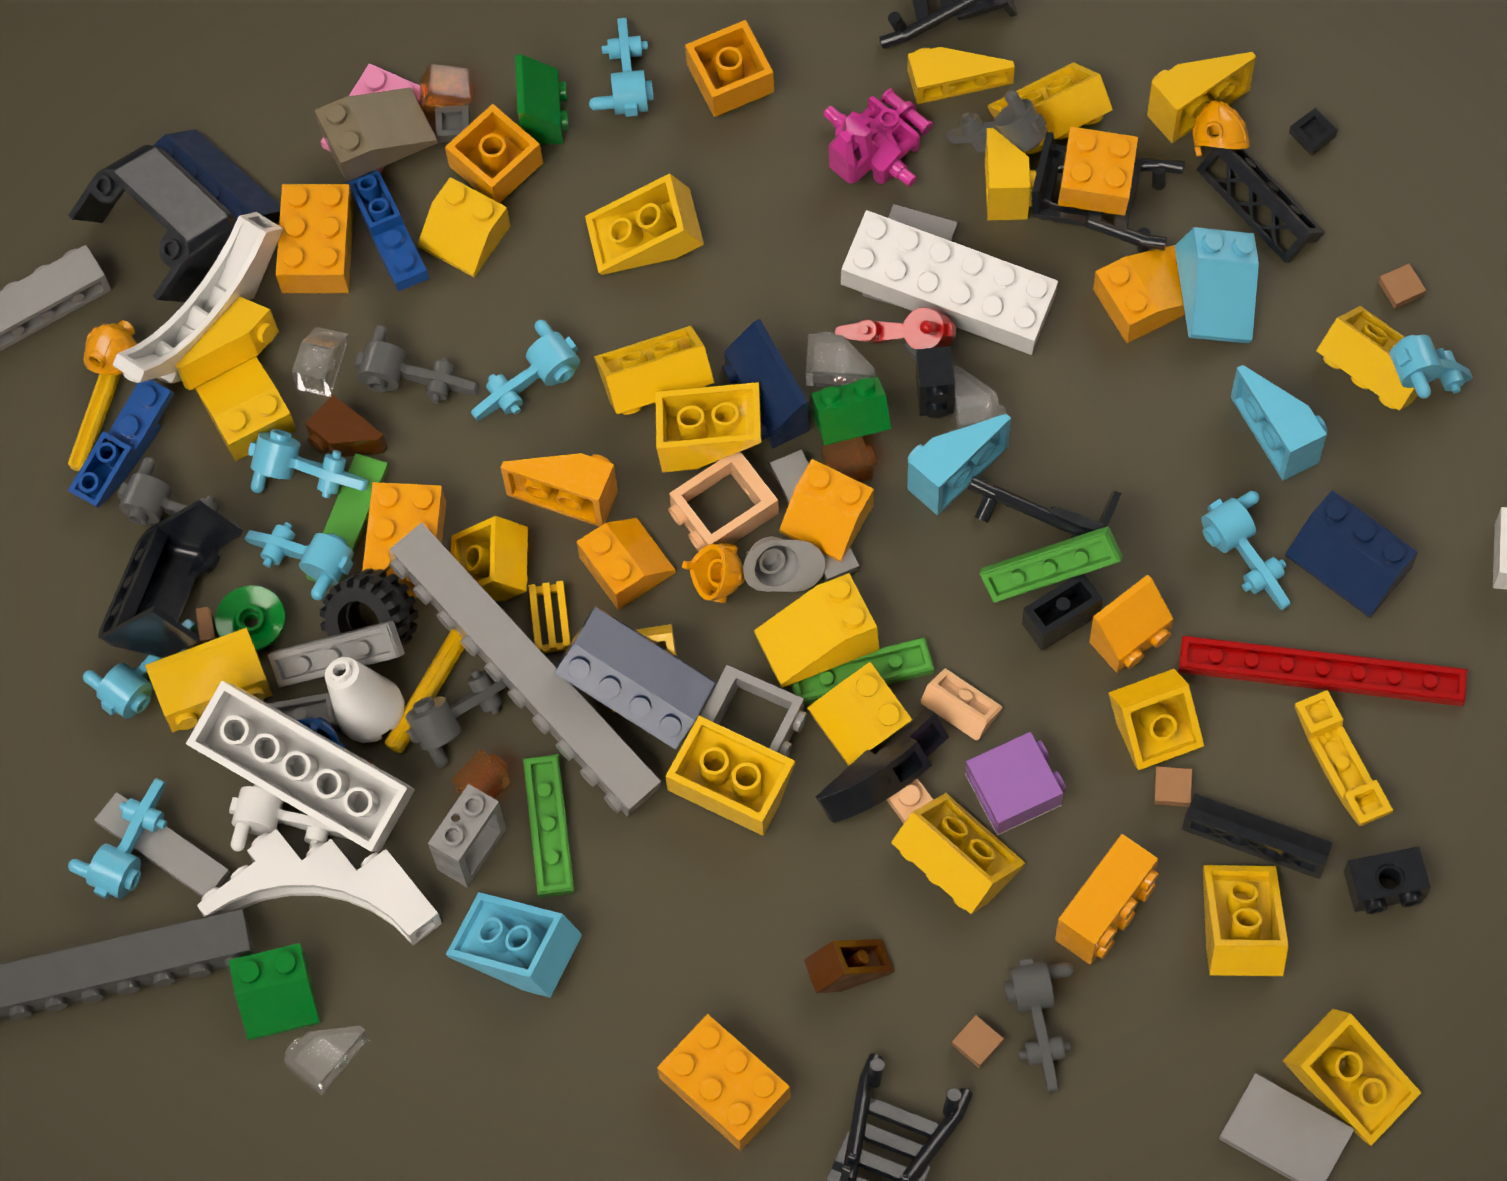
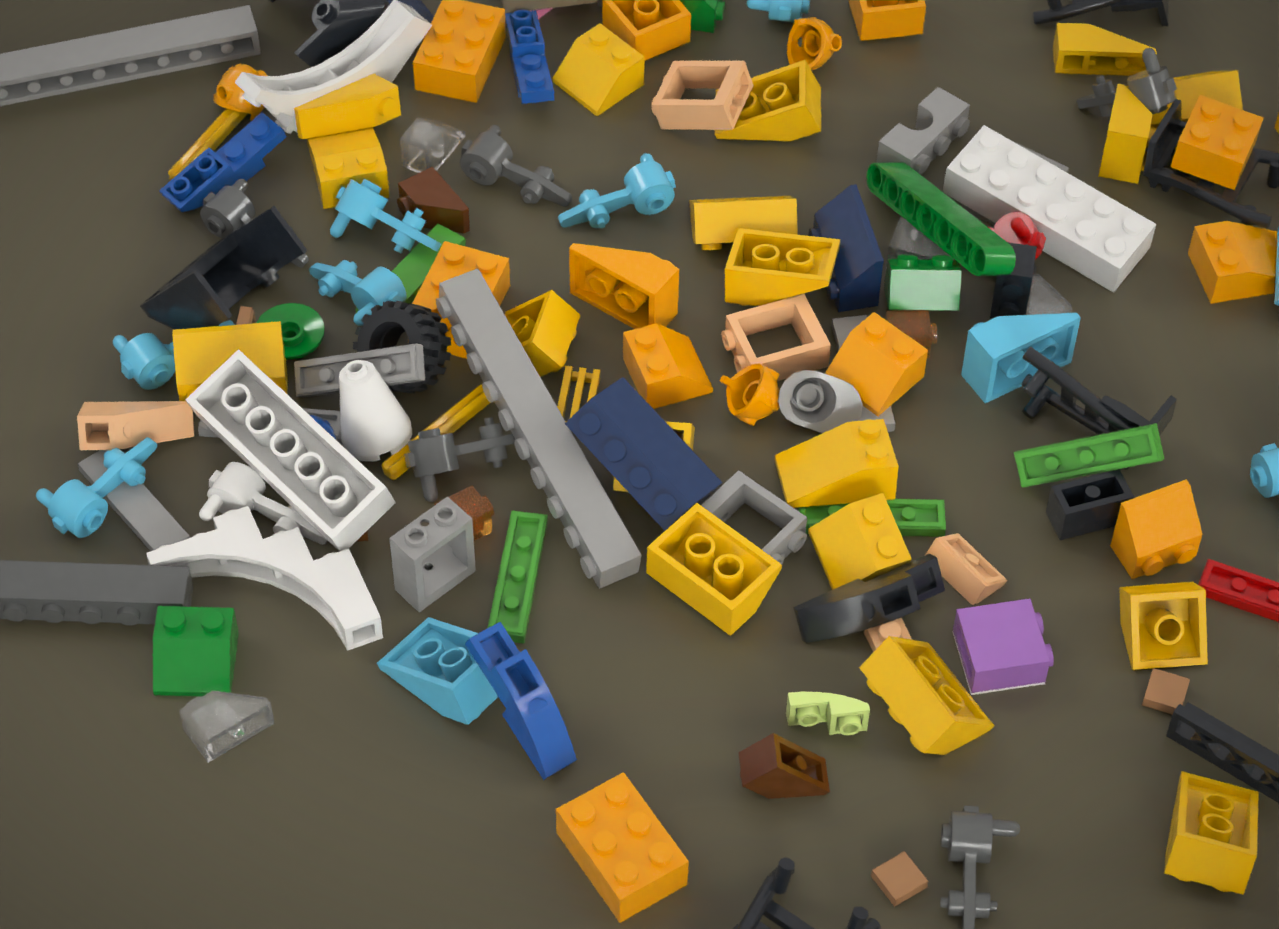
camera: 10 degrees right, 15 degrees down
dark pink piece [823,88,933,187] -> none
light orange brick [1055,834,1159,965] -> none
none -> light nougat slope [77,401,195,450]
none -> blue slope [465,622,577,780]
none -> light nougat window [652,61,753,130]
none -> yellowish green slope [786,692,870,735]
none -> light orange helmet [787,17,842,70]
none -> green beam [866,162,1016,276]
none -> light grey arch [876,87,970,174]

